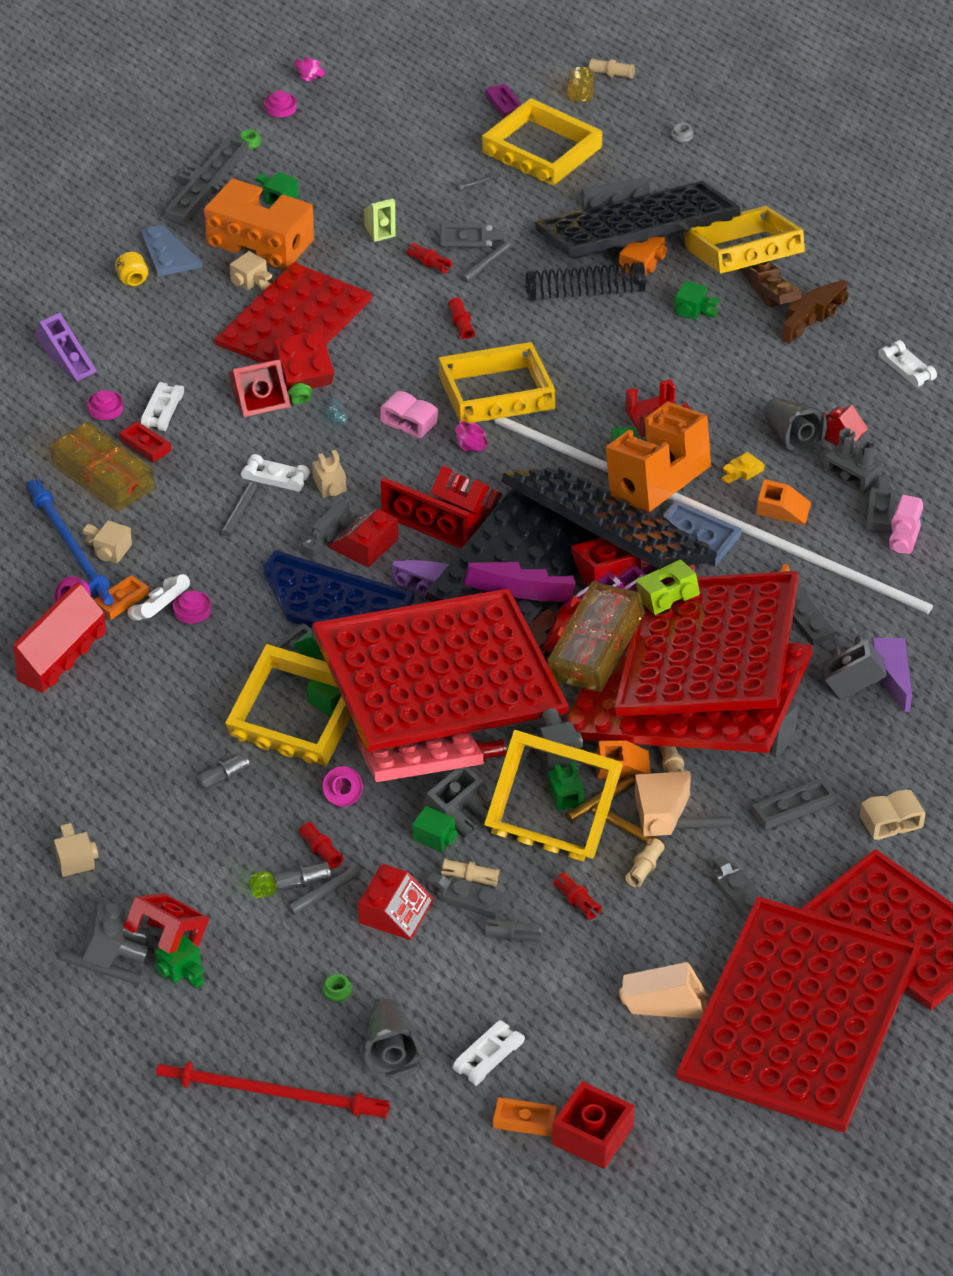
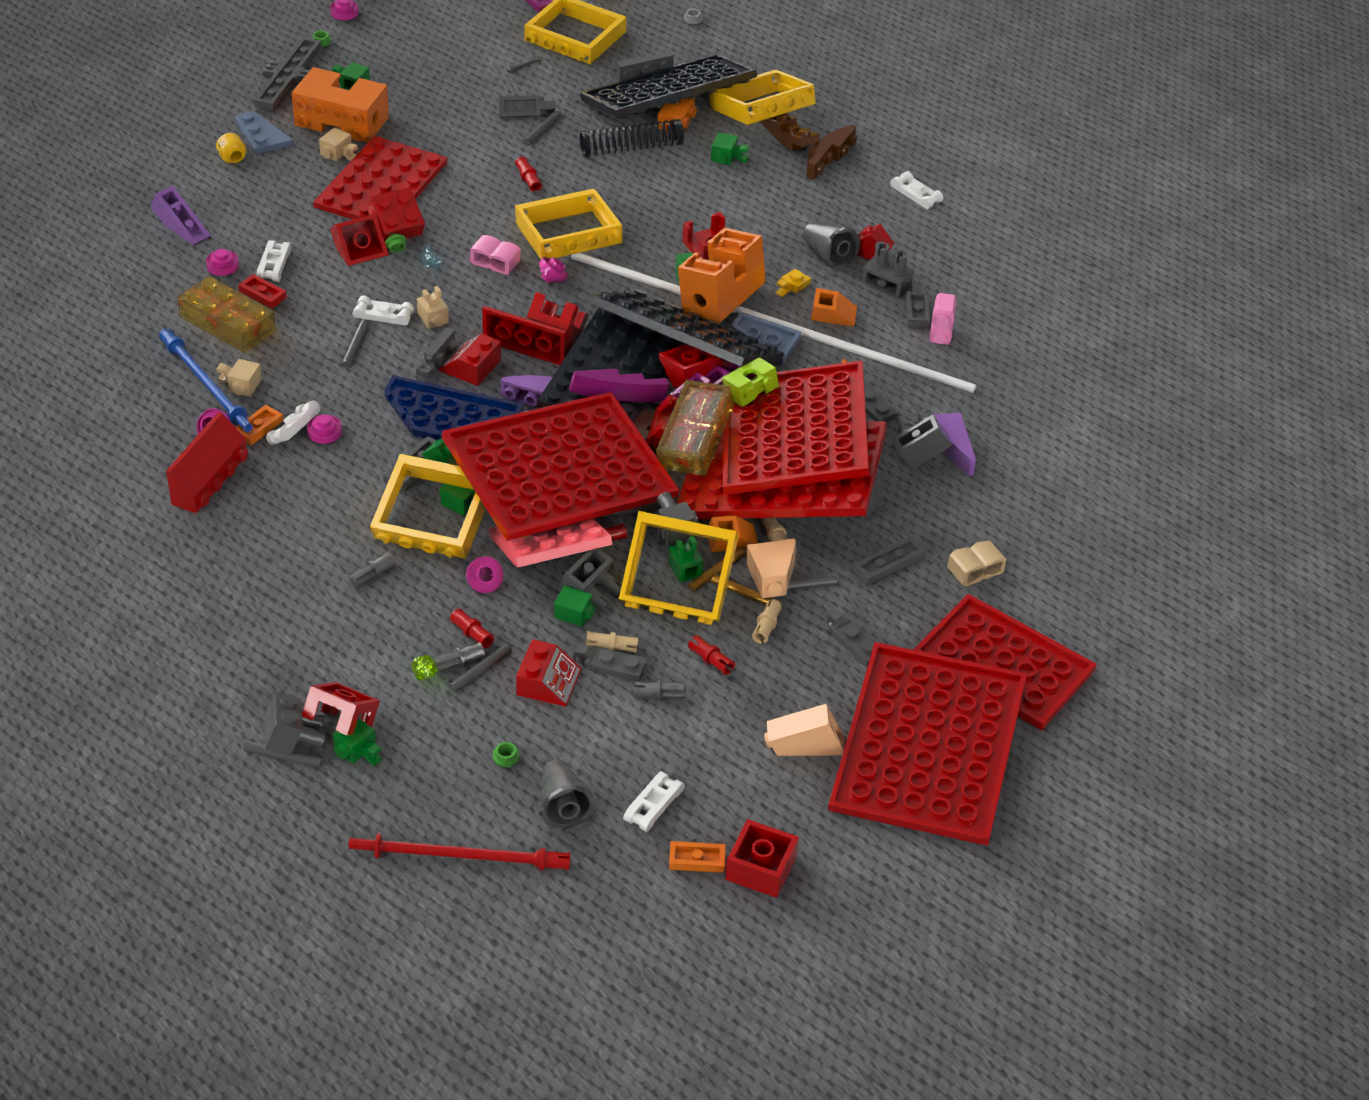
camera: 10 degrees left, 0 degrees up
tan brick [54,823,98,877] -> none
yellowish green slope [364,199,396,242] -> none
red pin [407,243,452,273] -> none

